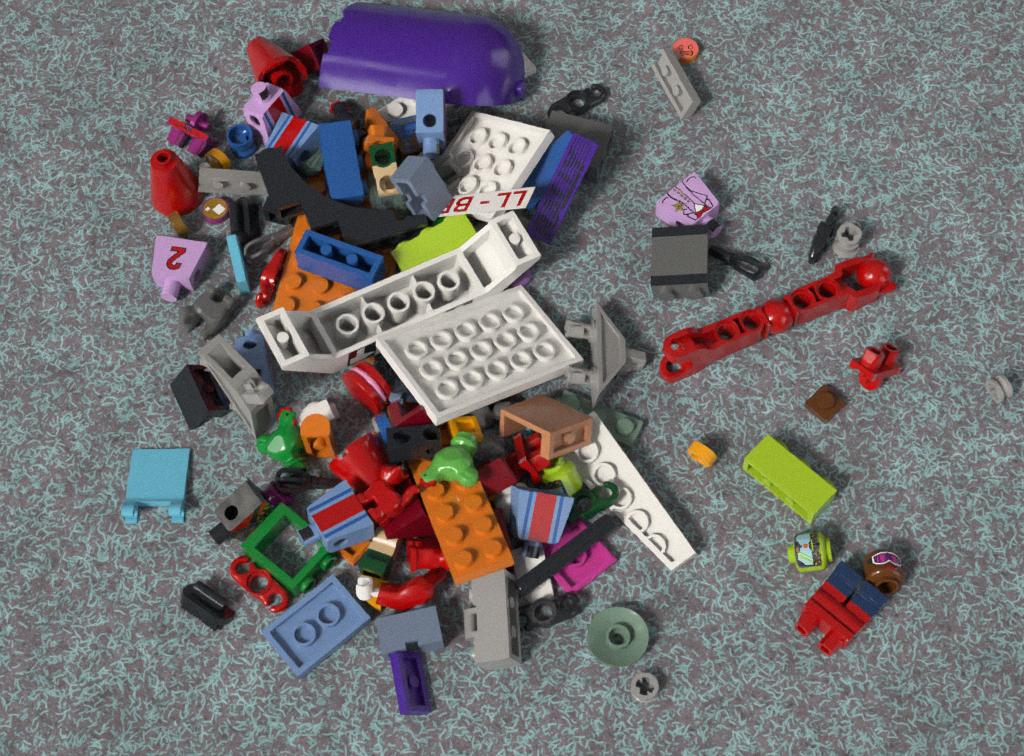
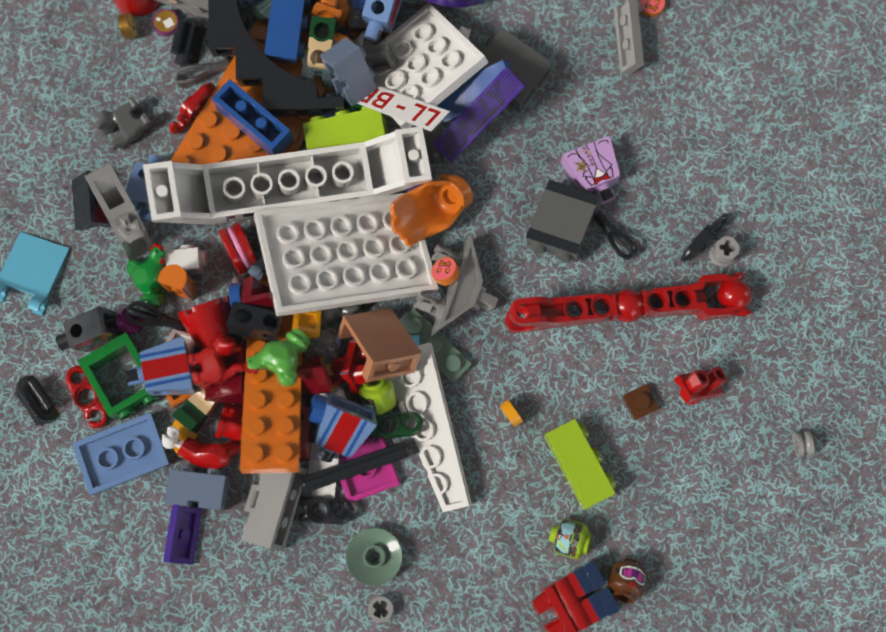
camera: 15 degrees right, 15 degrees up
lavender torso [152,235,212,302] -> none
medium azure tile [226,234,252,295] -> none
black piece [547,84,607,118] -> none
none -> blue tile [308,394,327,424]
none -> orange hair [390,173,473,247]
none -> tile [431,257,460,286]

